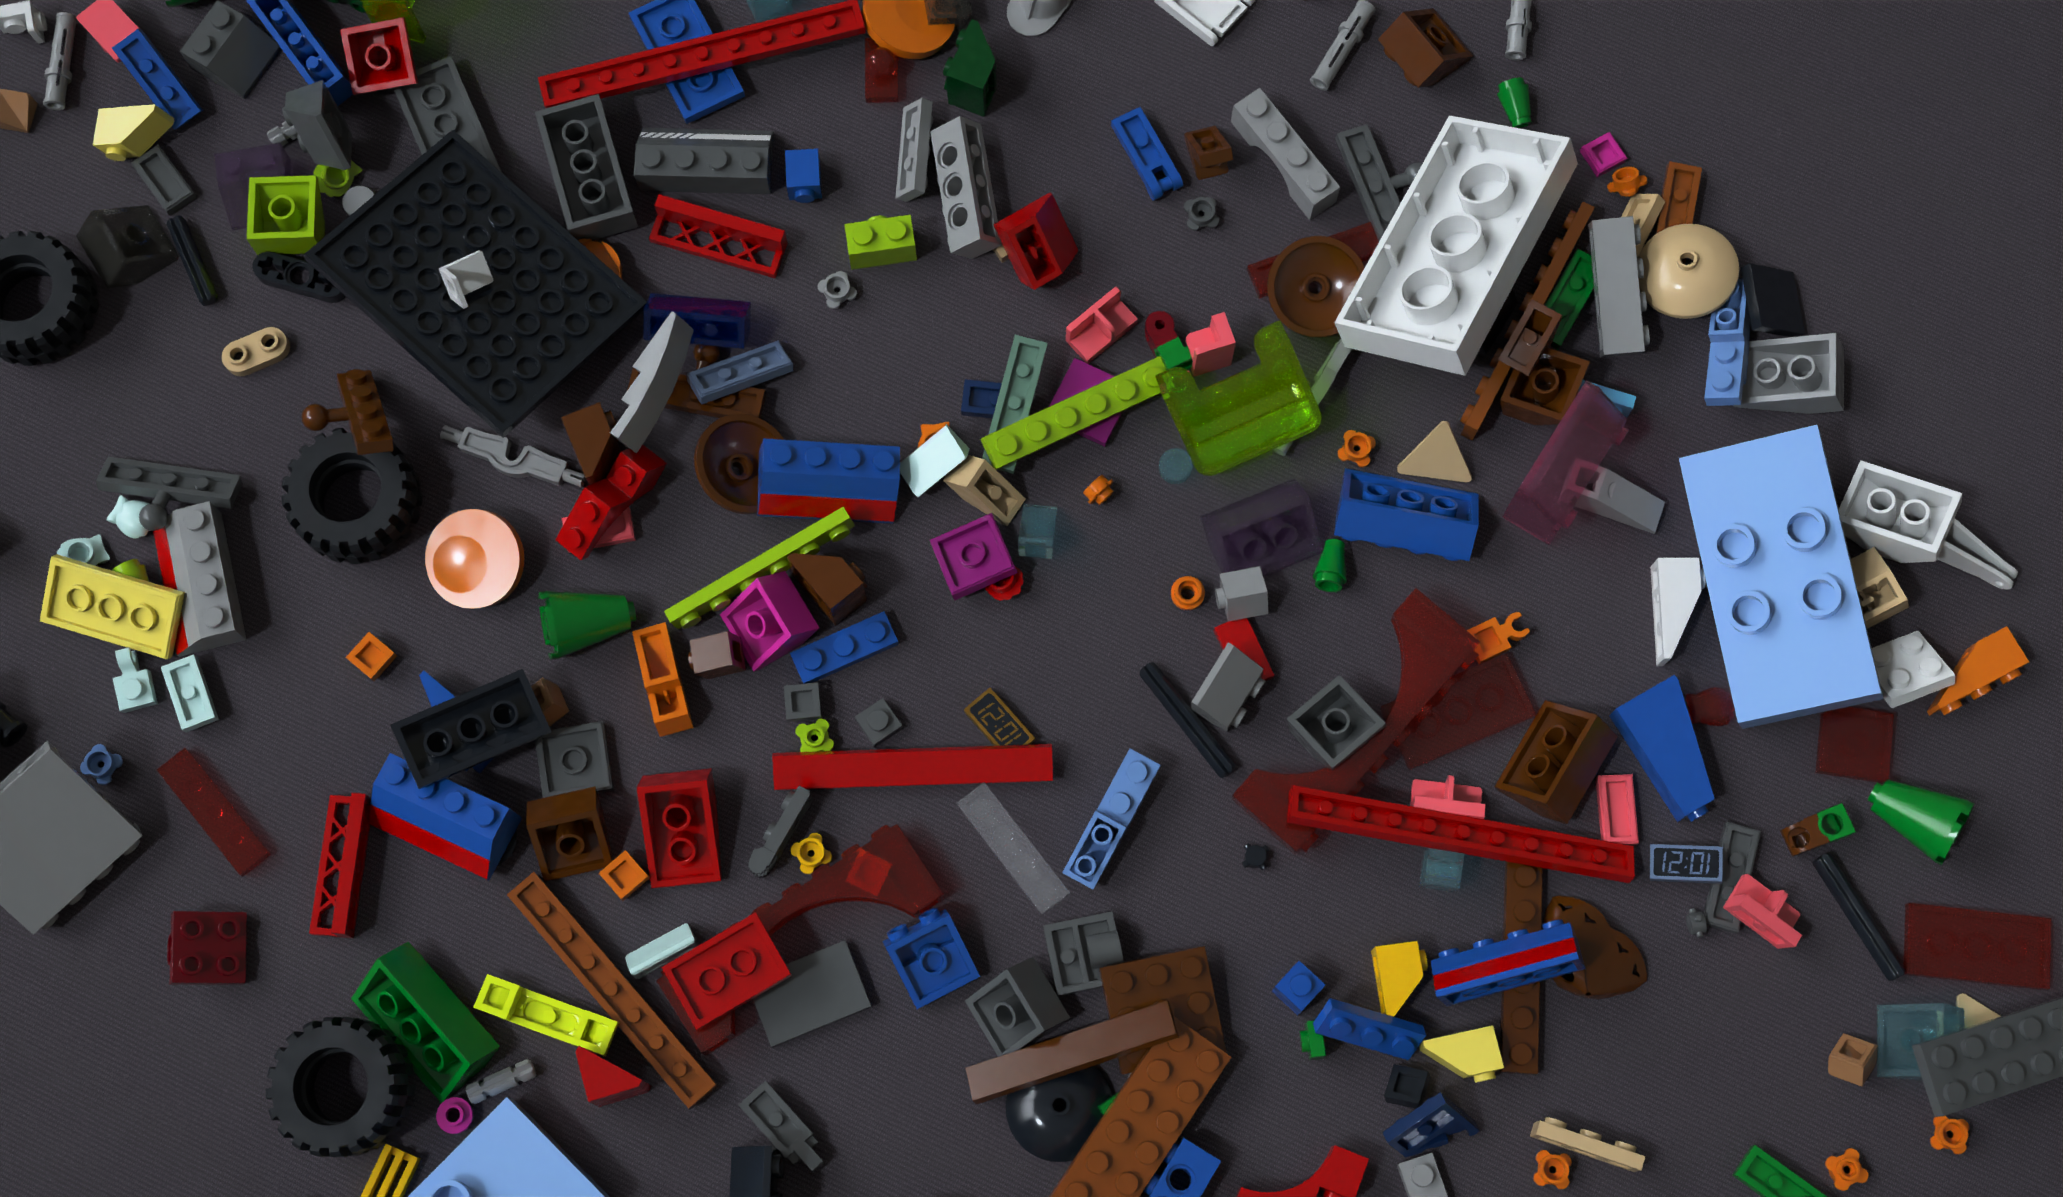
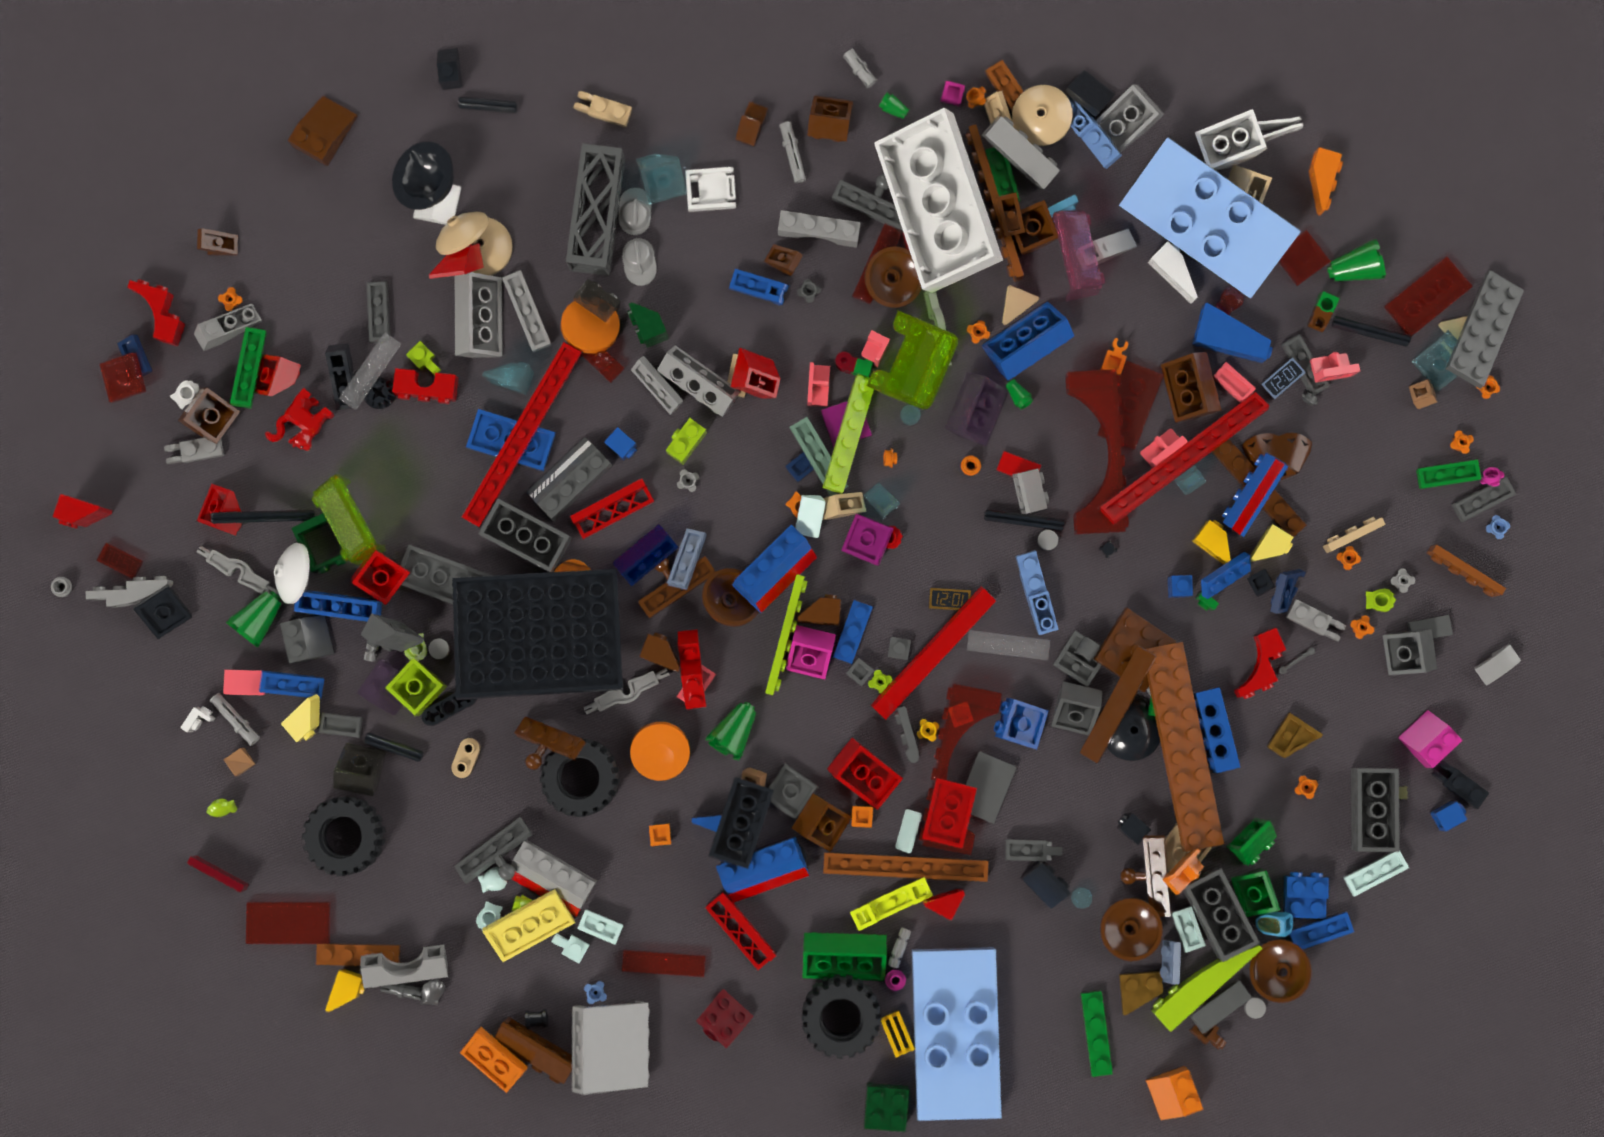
camera: 45 degrees left, 10 degrees up
white bracket [439,250,494,309] -> none
light grey slope [610,312,694,453] -> none
orange slope [632,622,694,737] -> none
brick [688,631,746,679] -> none
light grey brick [1215,566,1268,622] -> none
dark grey slope [1286,675,1386,770] -> none
white plate [1872,631,1955,708] -> none
none -> light grey tile [1037,530,1058,551]

